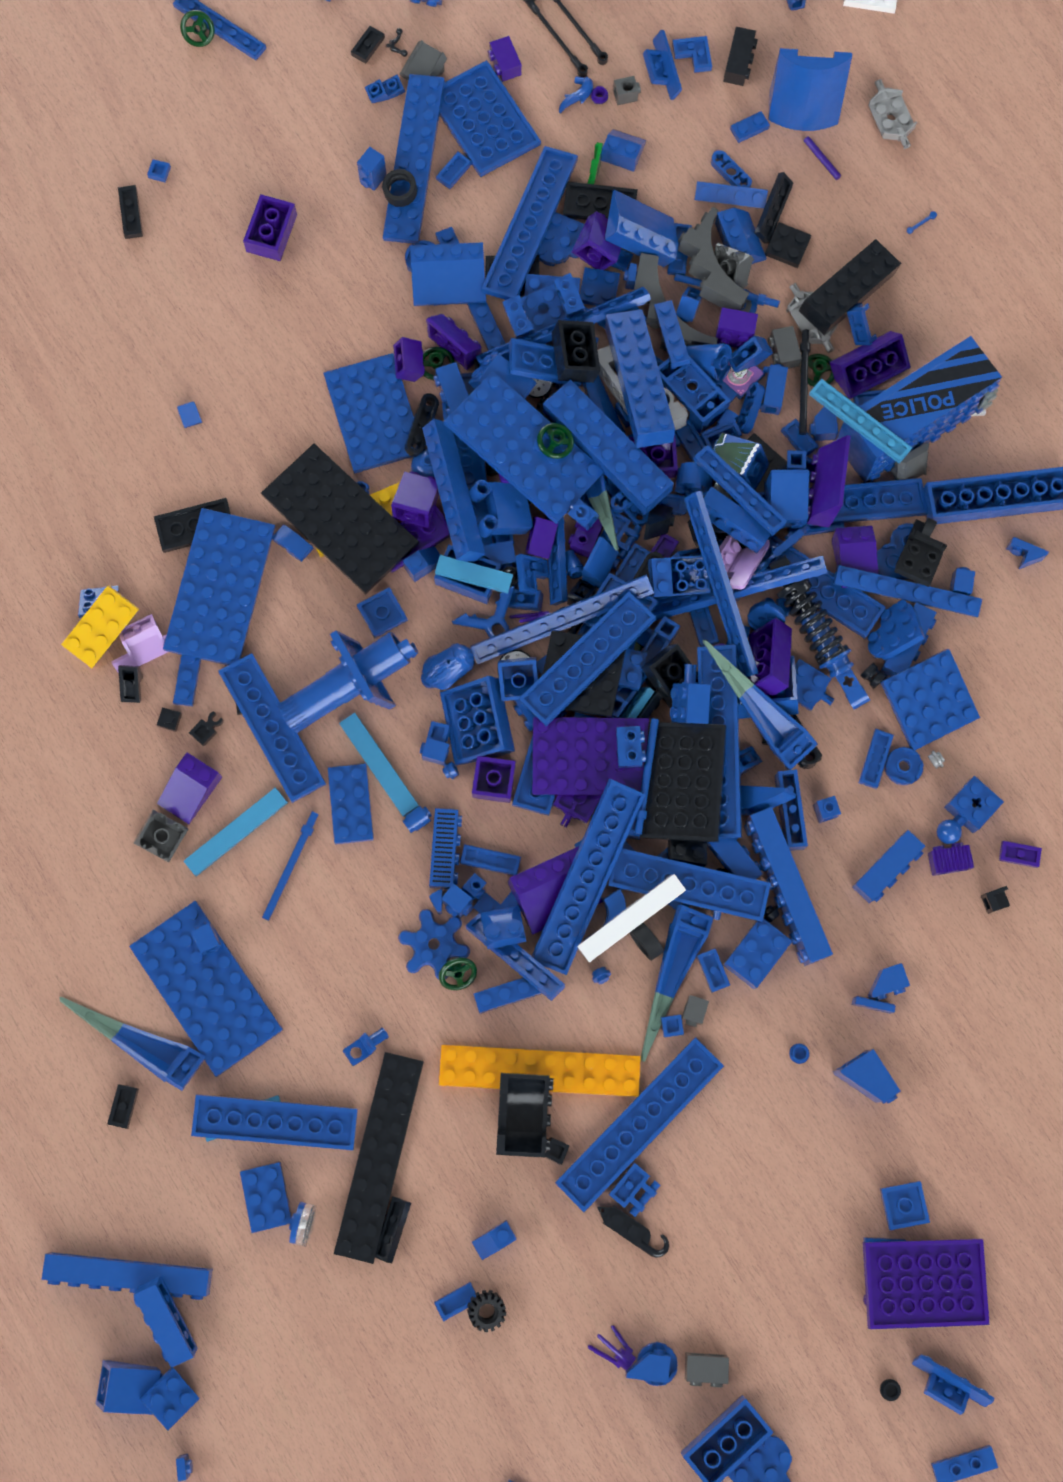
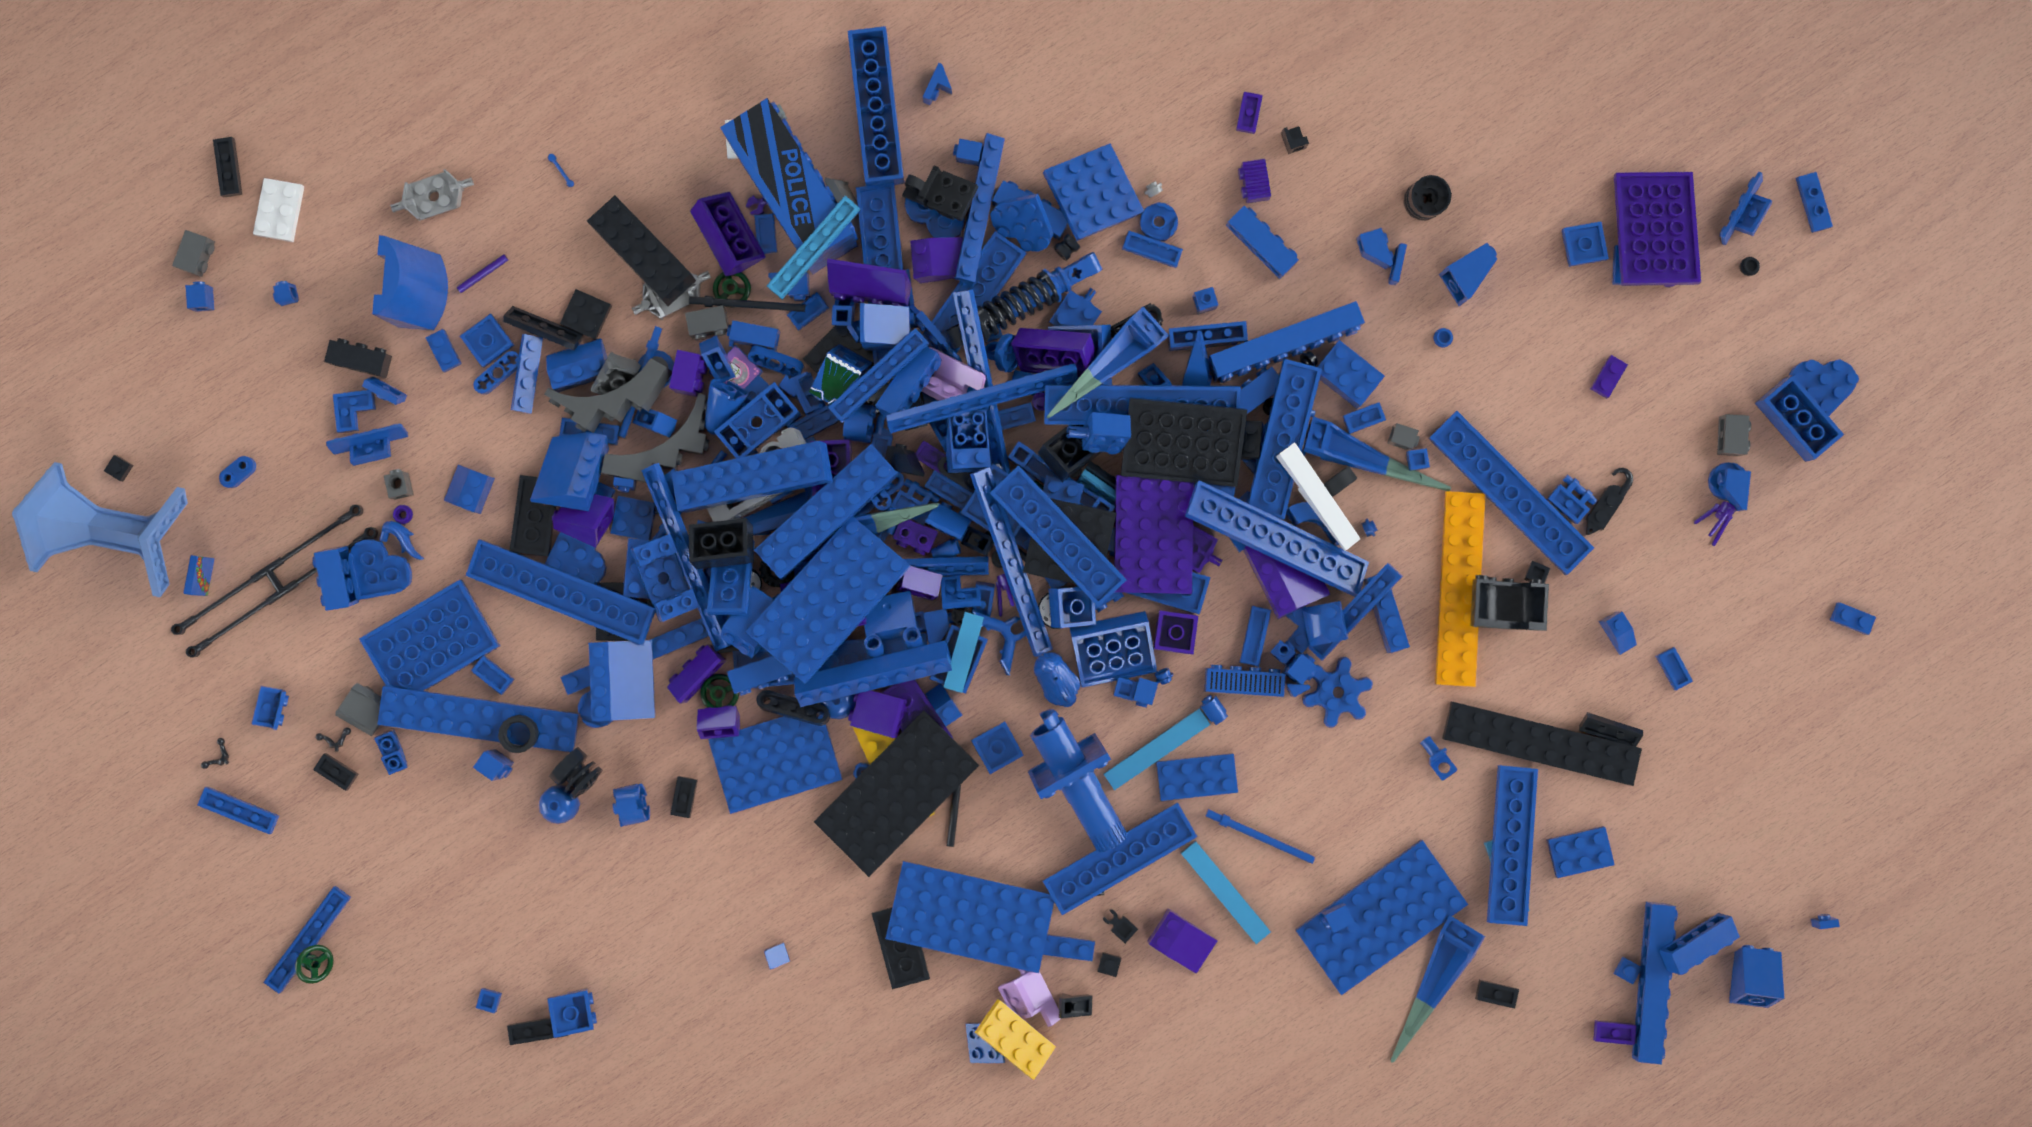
camera: 85 degrees left, 10 degrees up
dark grey slope [134,810,188,862] -> none
blue plate [140,1367,200,1431] -> none
dark purple brick [243,194,297,261] -> none
blue slope [272,524,314,562] -> none
clear piece [289,1202,317,1247] -> none
dark green piece [439,957,477,991] -> none
black tyre [467,1290,506,1332] -> none
dark purple brick [487,36,522,82] -> none
dark green piece [537,423,574,459] -> none
blue brick [568,499,600,531] -> none
green tile [587,142,603,185] -> none
blue brick [616,726,646,768] -> none
blue bar [634,718,659,835] -> none
blue plate [654,300,690,368] -> none
blue hinge [847,303,877,345] -> none
blue brick [936,776,1004,844] -> none
none -> blue brick [312,546,359,611]
none -> blue plate [348,539,412,600]
none -> blue plate [362,377,407,405]
none -> blue plate [460,313,515,368]
none -> blue cylinder [539,784,580,824]
none -> blue plate [547,988,597,1038]
none -> black wheel [549,747,603,800]
none -> blue brick [613,783,650,827]
none -> black plate [670,776,698,818]
none -> black bar [946,785,961,847]
none -> black wheel [1404,175,1452,221]
none -> dark purple plate [1590,355,1628,399]
none -> dark purple plate [1593,1020,1636,1045]
none -> blue plate [1613,957,1642,984]

